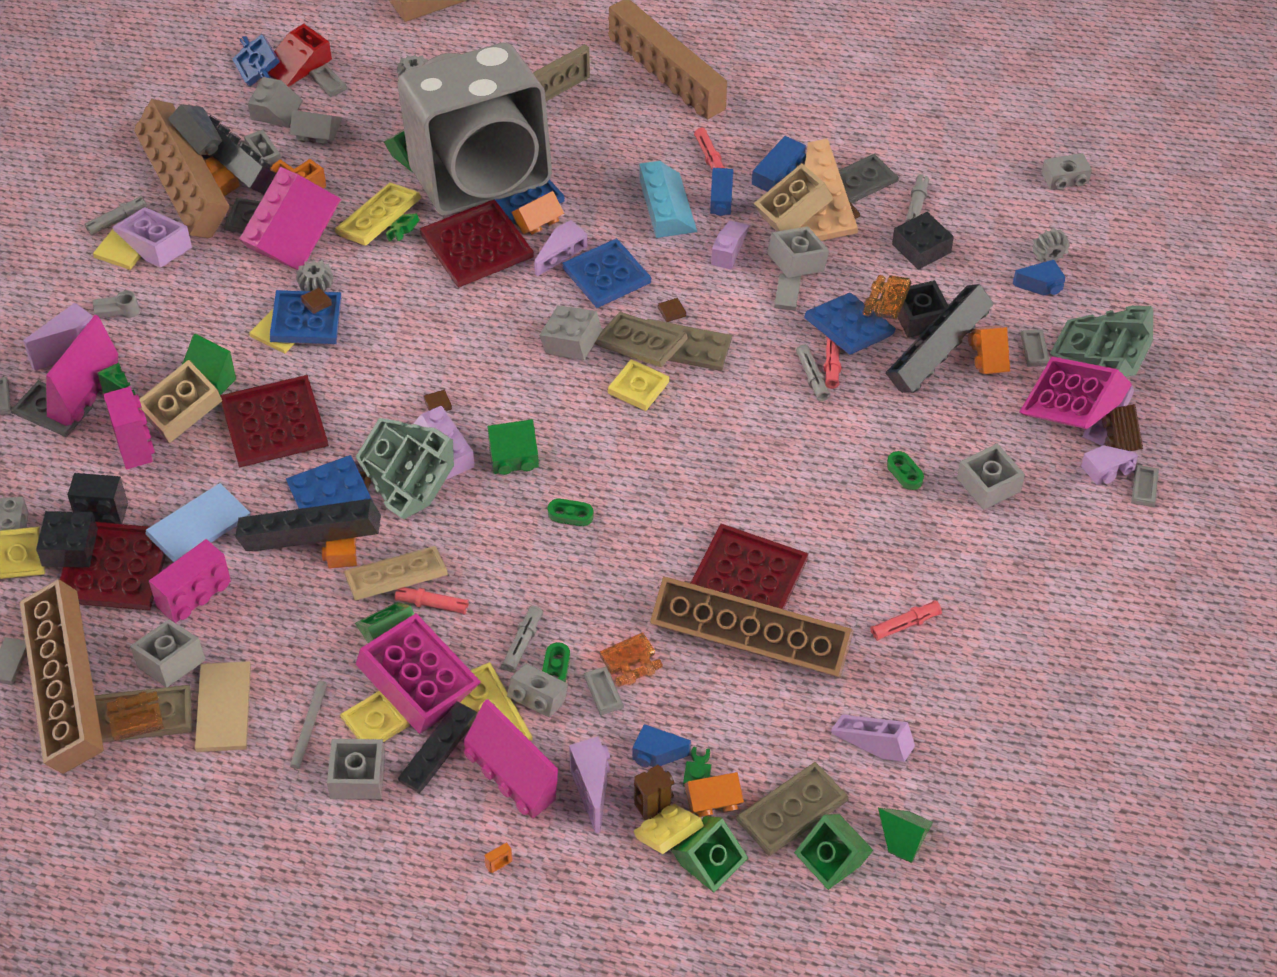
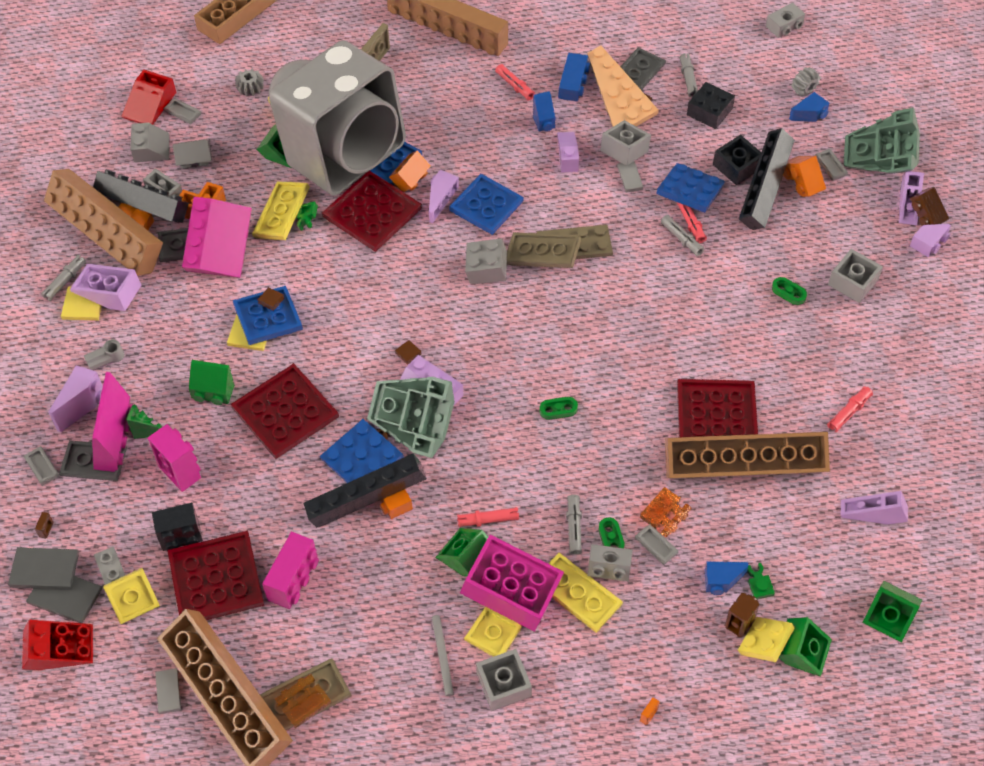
camera: 20 degrees left, 5 degrees up
black brick [36,511,98,568] -> none
light grey brick [130,619,206,687] -> none
tan brick [139,360,222,443] -> none
light blue tile [146,483,250,562] -> none
dark grey slope [168,104,222,156] -> none
tan tile [195,661,251,752] -> none
blue plate [232,34,280,86] -> none
light grey gear [296,259,333,292] -> none
tan tile [344,546,448,601] -> none
black plate [398,701,478,794] -> none
dark pink slope [464,699,558,819] -> none
green slope [487,419,539,475] -> none
lavender slope [569,736,610,833] -> none
light yellow plate [608,359,669,411] -> none
medium azure slope [639,161,697,238] -> none
reddish brown tile [658,297,686,322] -> none
orange brick [684,772,744,818] -> none
dark tan plate [736,762,849,857] -> none
tan brick [754,164,833,231] -> none
clear orange plate [862,275,912,320] -> none
green slope [878,807,933,863] -> none
dark pink slope [1019,357,1132,429] -> none
light grey tile [1131,465,1159,507] -> none

